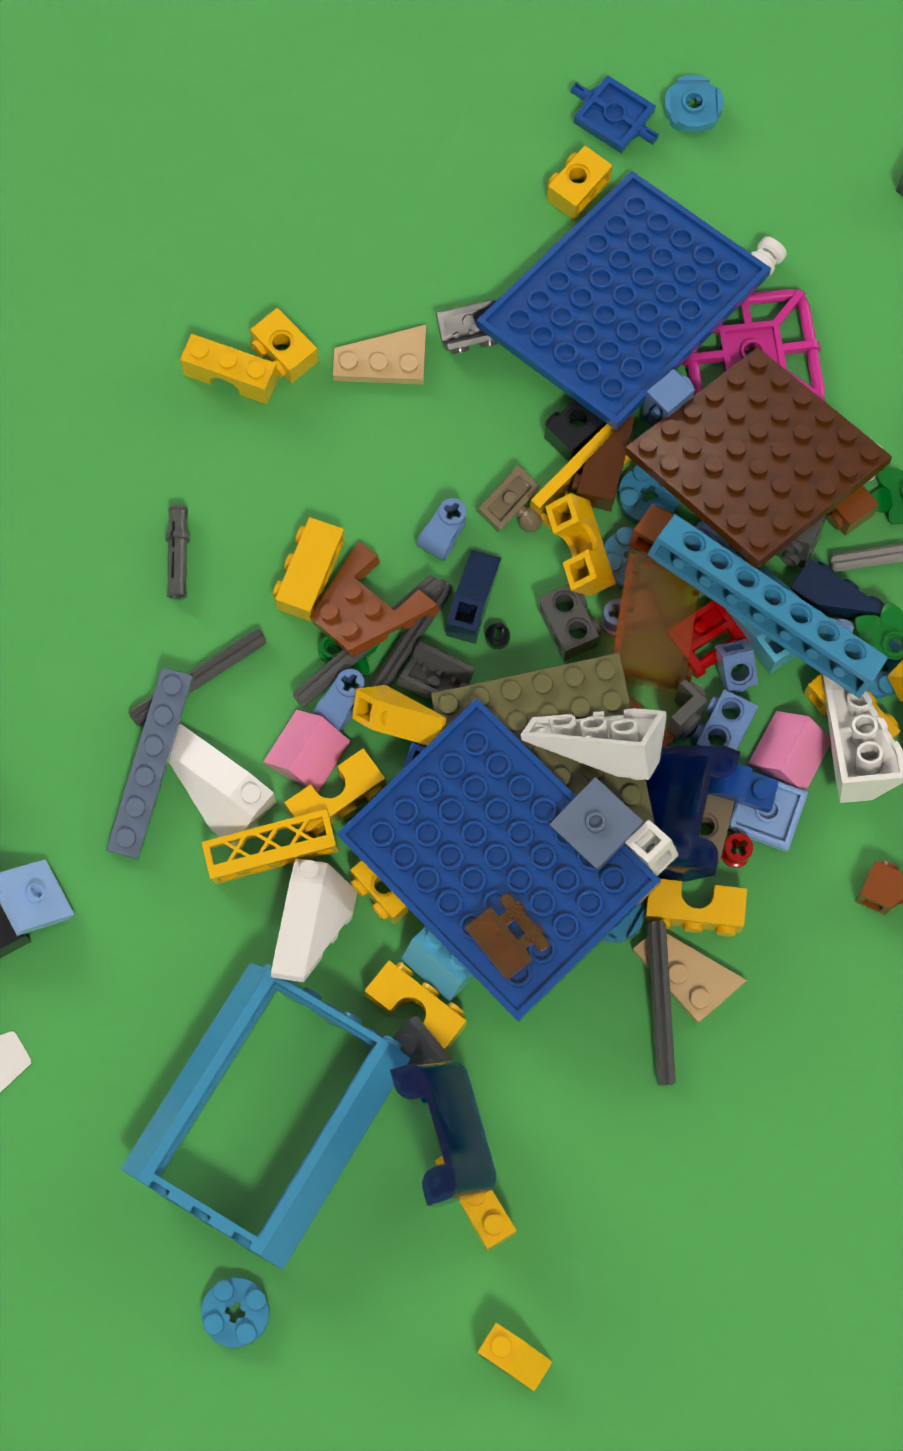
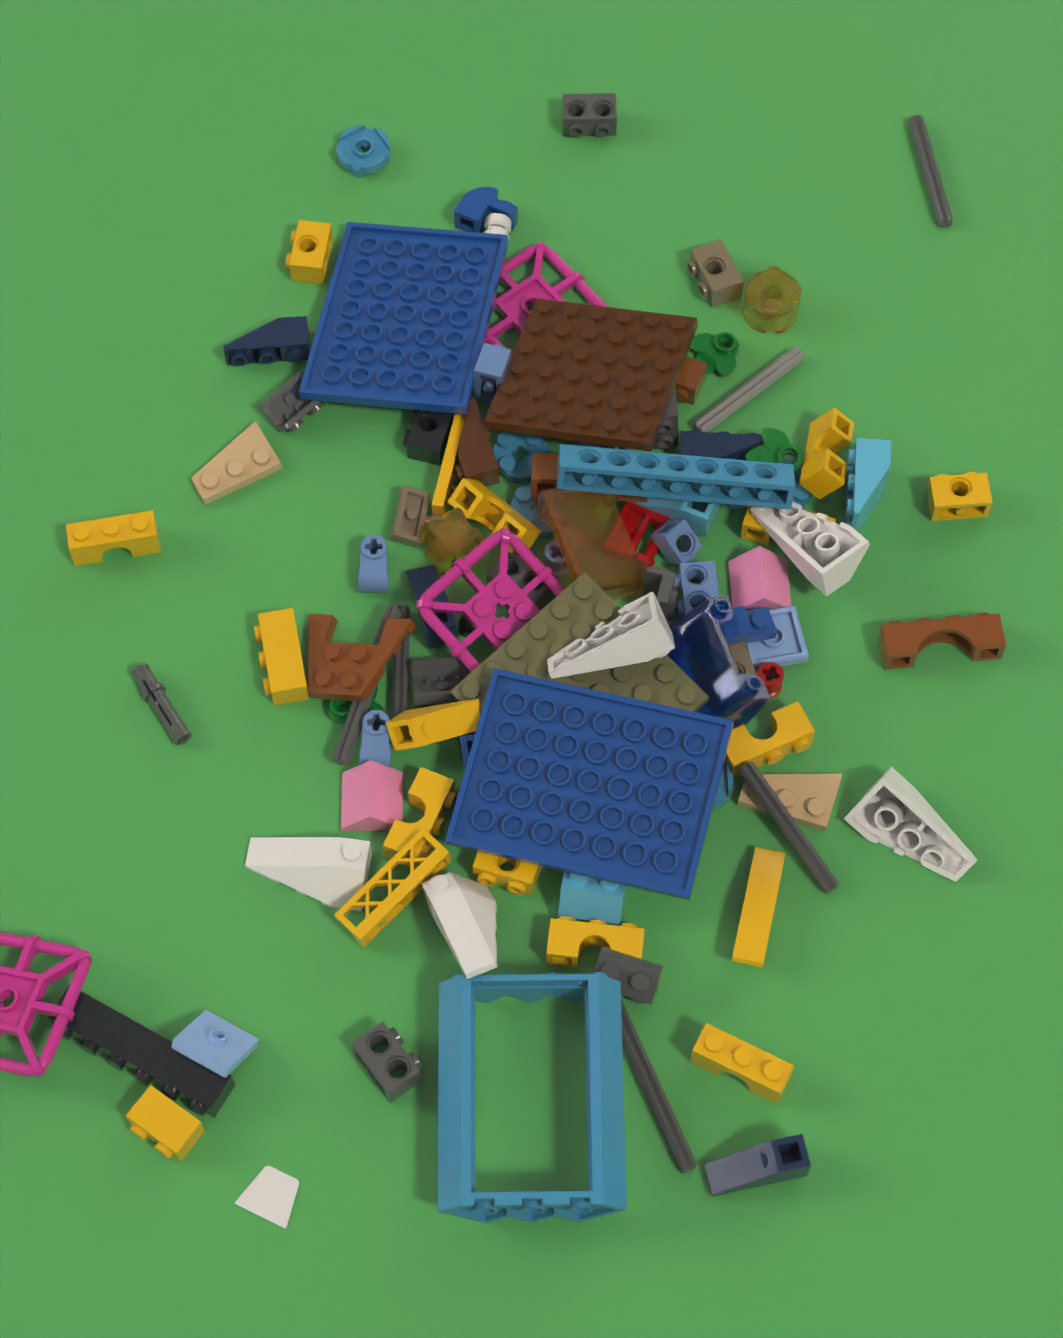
camera: 30 degrees left, 10 degrees down
sand blue plate [106,667,194,860] -> none
dark grey axle [129,629,266,726] -> none
dark azure plate [201,1278,270,1348] -> none
yellow brick [250,308,319,384] -> none
windscreen [390,1060,497,1208] -> none
clear orange plate [465,893,551,981] -> none
yellow slope [477,1323,552,1392] -> none
sand blue plate [549,777,644,871] -> none
blue plate [570,75,659,154] -> none
white brick [625,820,679,876] -> none
none -> dark blue slope [223,316,310,366]
none -> dark grey brick [351,1022,423,1103]
none -> dark pink plate [416,528,565,672]
none -> clear yellow brick [418,507,484,576]
none -> blue brick [454,187,518,233]
none -> dark grey axle [621,999,697,1173]
none -> dark blue slope [704,1134,811,1197]
none -> yellow slope [731,847,786,968]
none -> white wedge [844,766,978,882]

